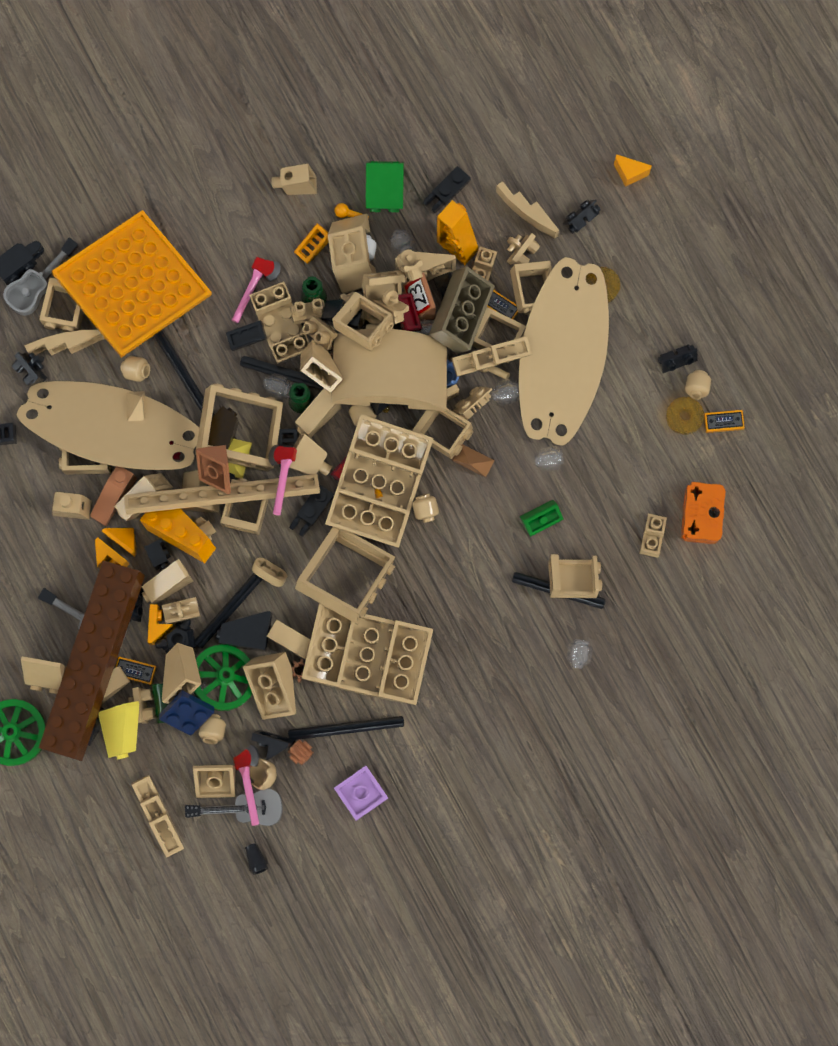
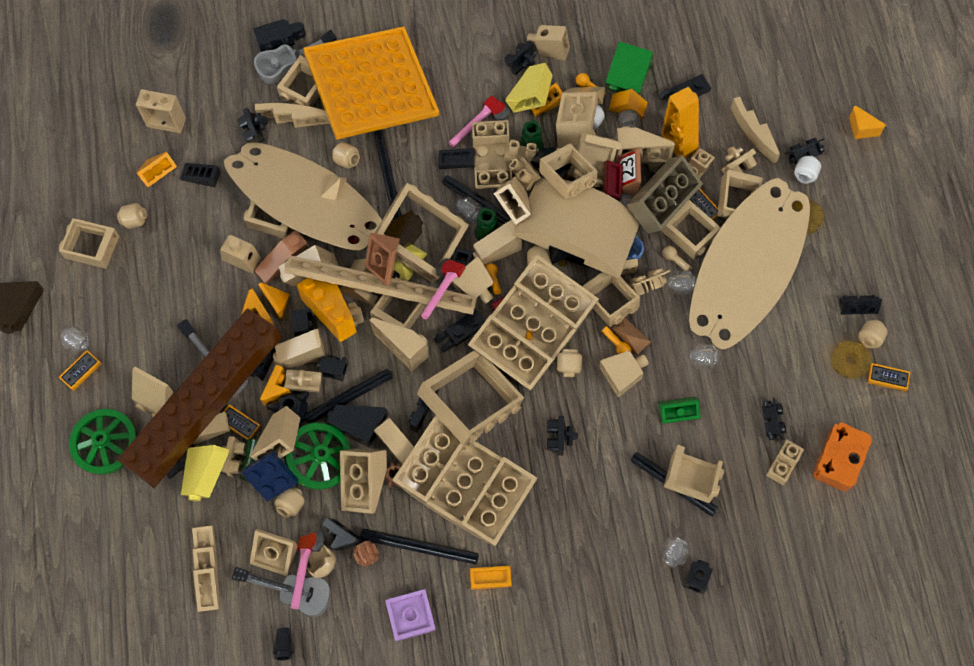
camera: 20 degrees right, 10 degrees down
tan beam [252,558,287,587] -> none
tan hips [373,289,409,324] -> none
tan hips [400,249,423,281] -> none
tan slope [451,336,532,377] -> none
none -> black brick [317,355,348,381]
none -> tan slope [370,317,429,372]
none -> black hinge [408,388,440,433]
none -> light orange tile [470,566,512,590]
none -> light orange bar [484,263,502,295]
none -> black hips [504,41,537,75]
none -> light yellow slope [506,63,553,113]
none -> black hips [547,416,578,456]
none -> tan torso [599,351,649,397]
none -> light orange bar [601,326,632,354]
none -> light orange slope [608,89,647,119]
none -> black brick [684,560,713,595]
none -> black hinge [762,397,787,441]
none -> white head [794,156,821,184]

